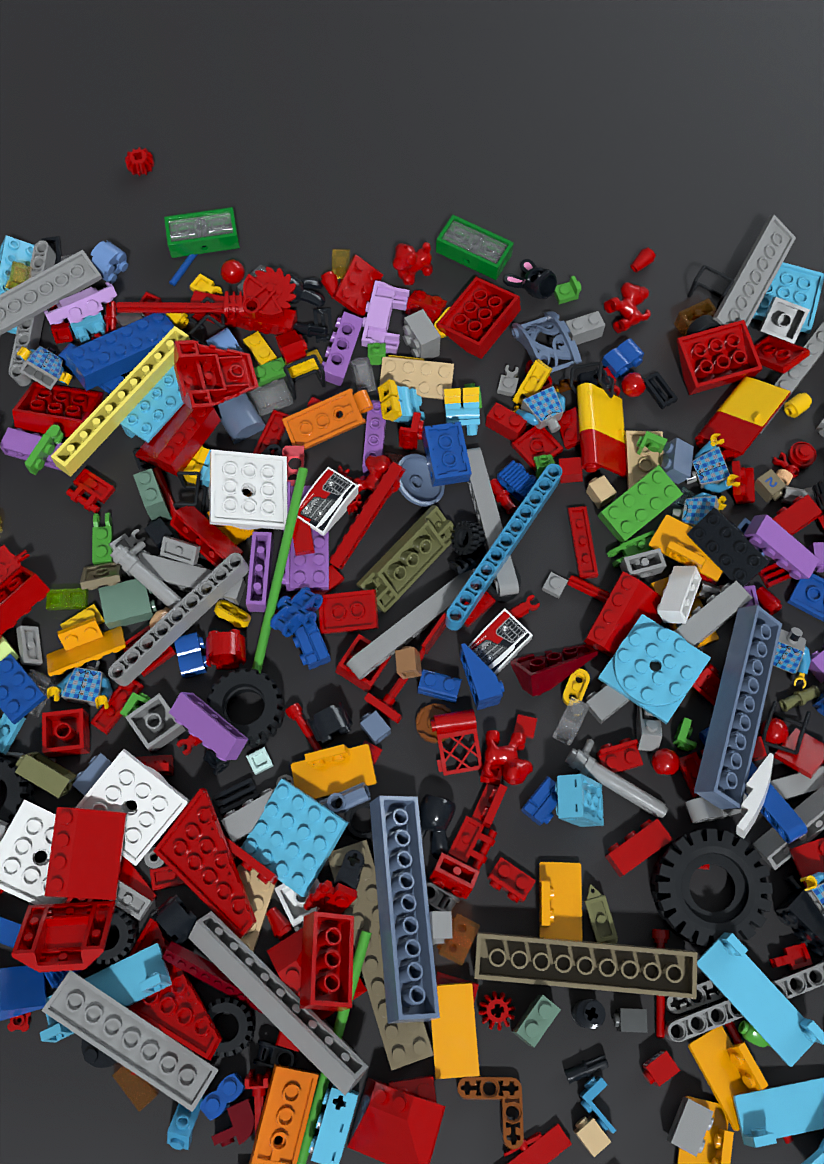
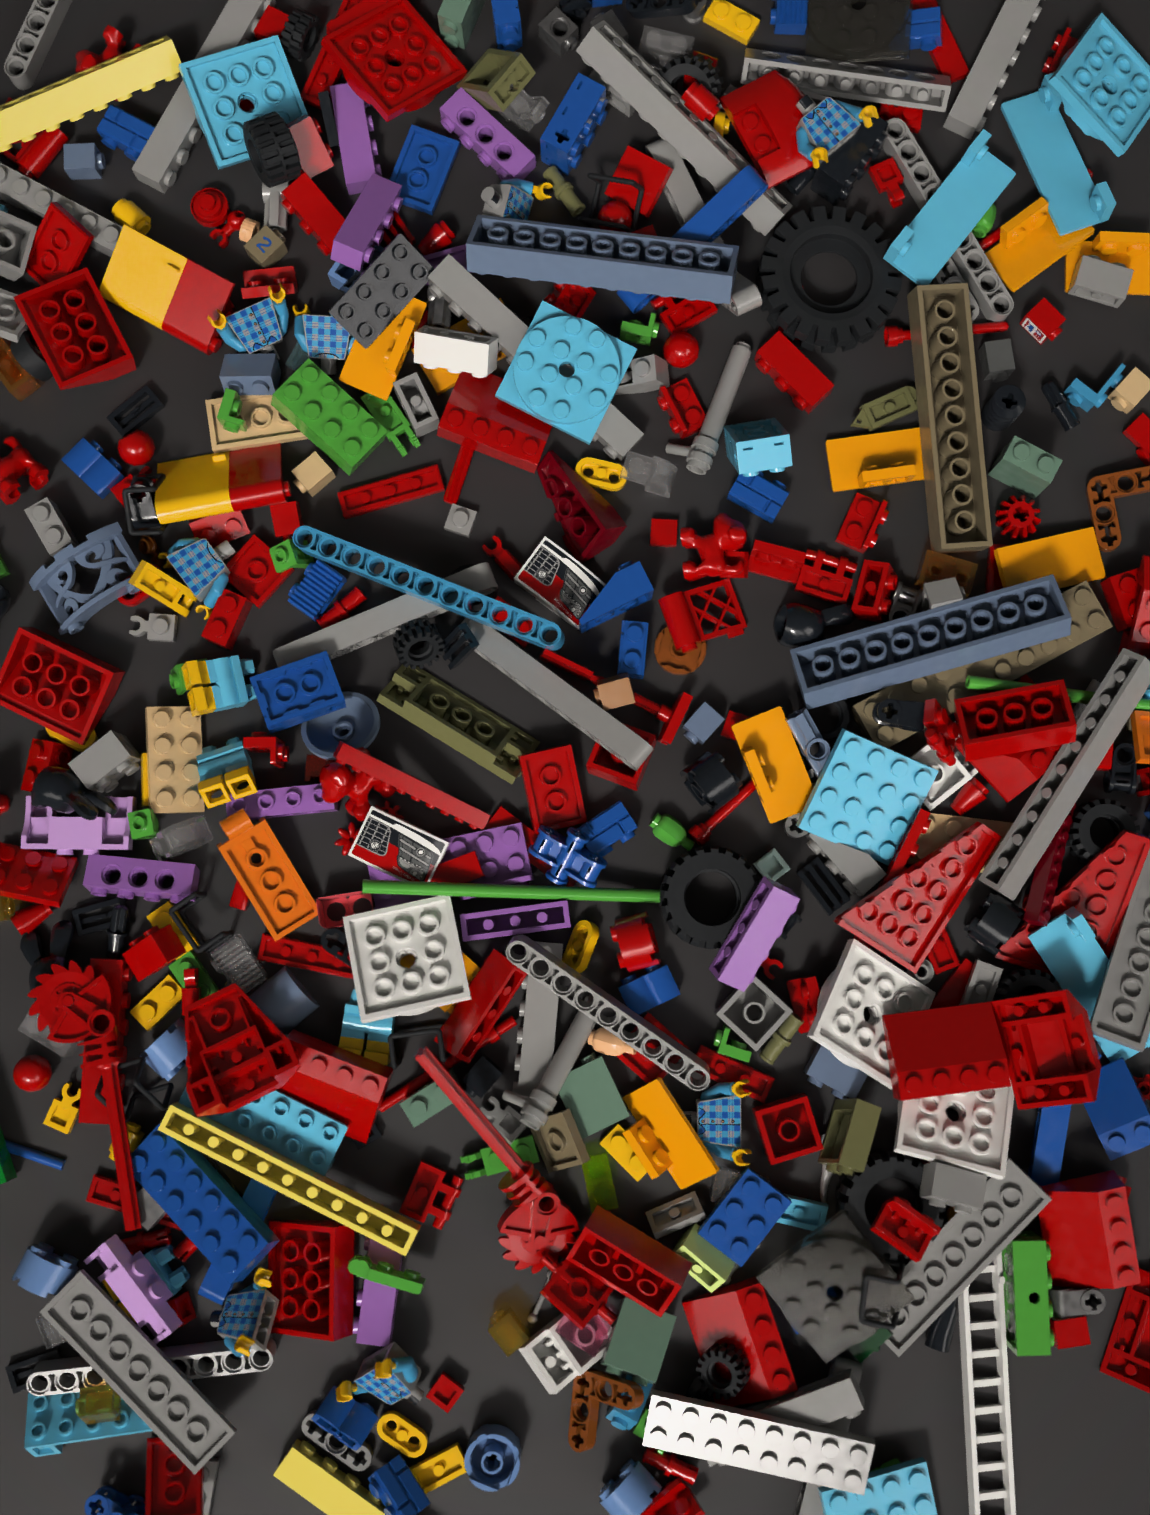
camera: 95 degrees left, 15 degrees up
light grey plate [160,536,201,565] -> none
white slope [736,753,774,839] -> none
none -> black piece [31,765,119,820]
none -> red bar [182,968,201,1016]
none -> red piece [414,1046,580,1274]
none -> bright green plant [649,813,695,851]
none -> olive pin [759,1012,804,1065]

